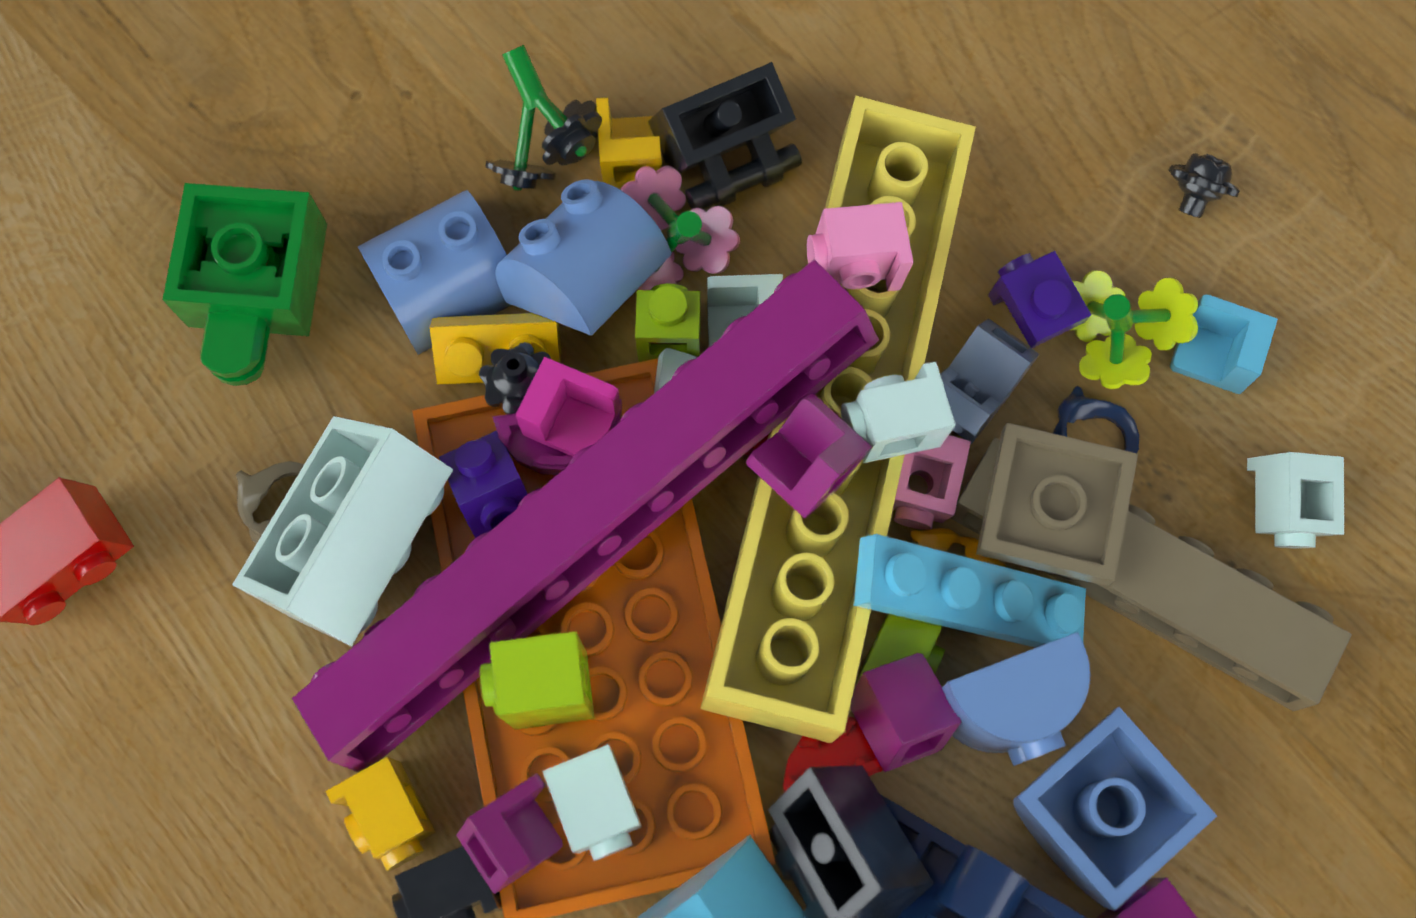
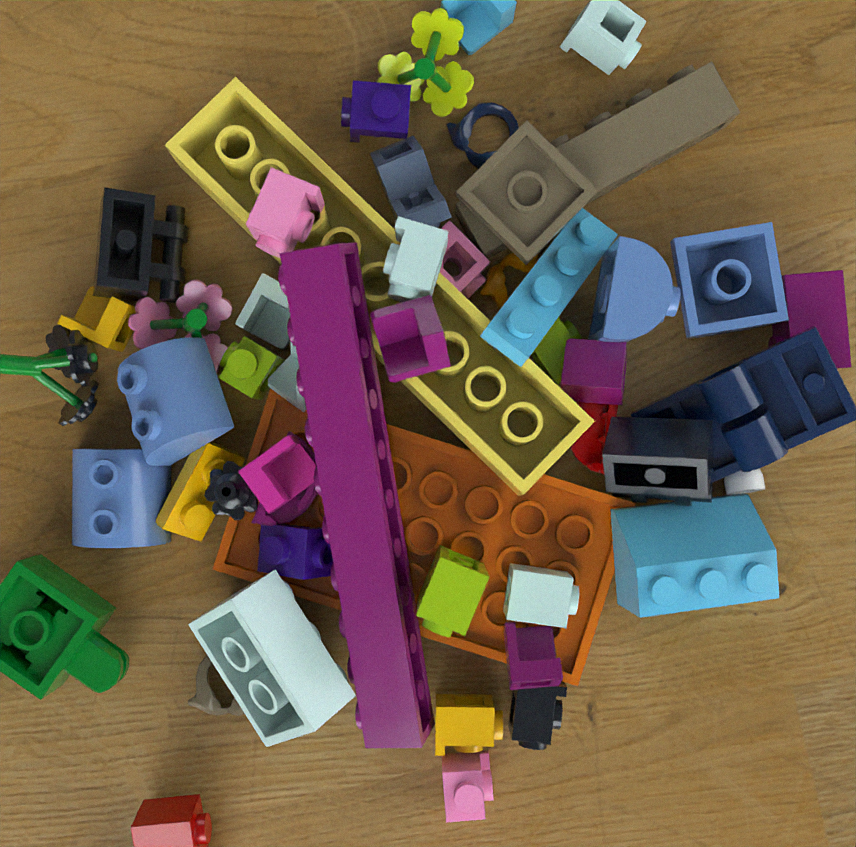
camera: 60 degrees left, 15 degrees up
none -> bright pink brick [442,750,493,822]

